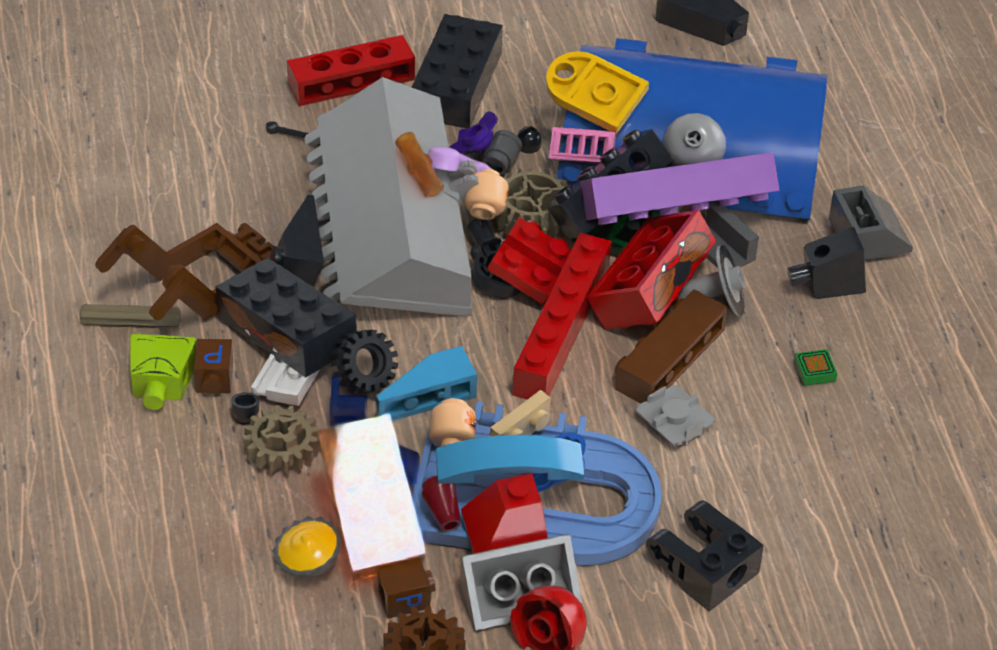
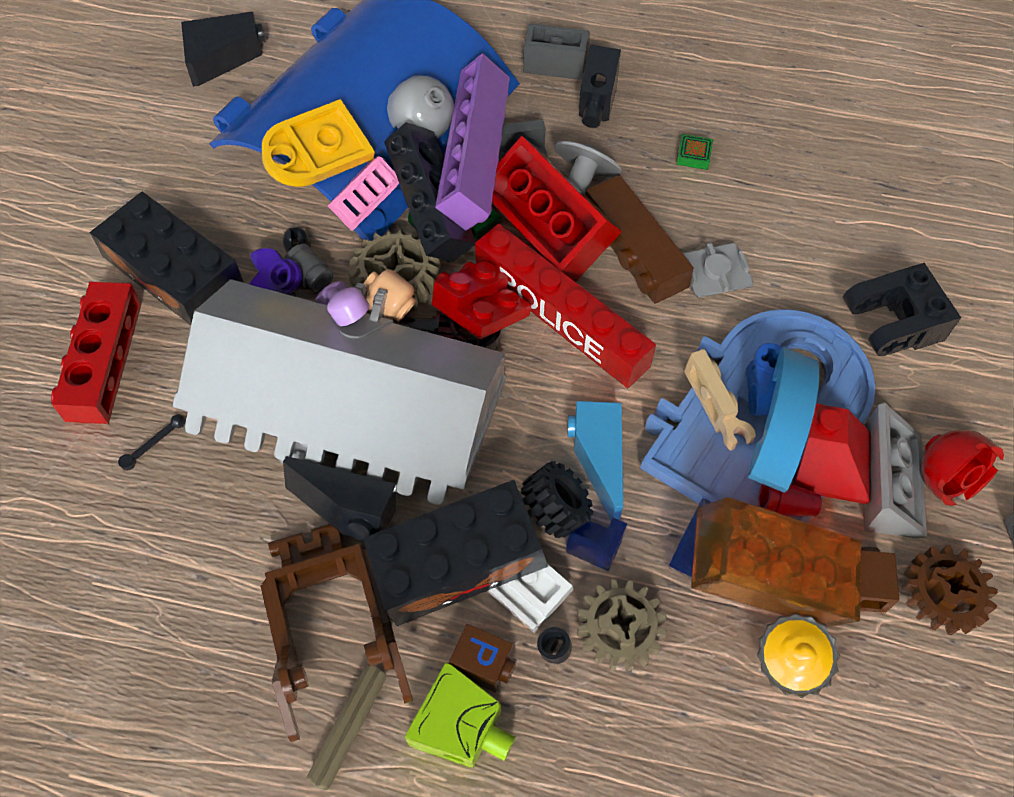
camera: 65 degrees left, 15 degrees up
clear orange pin [395,132,444,198] -> none
light nougat head [429,398,477,448] -> none

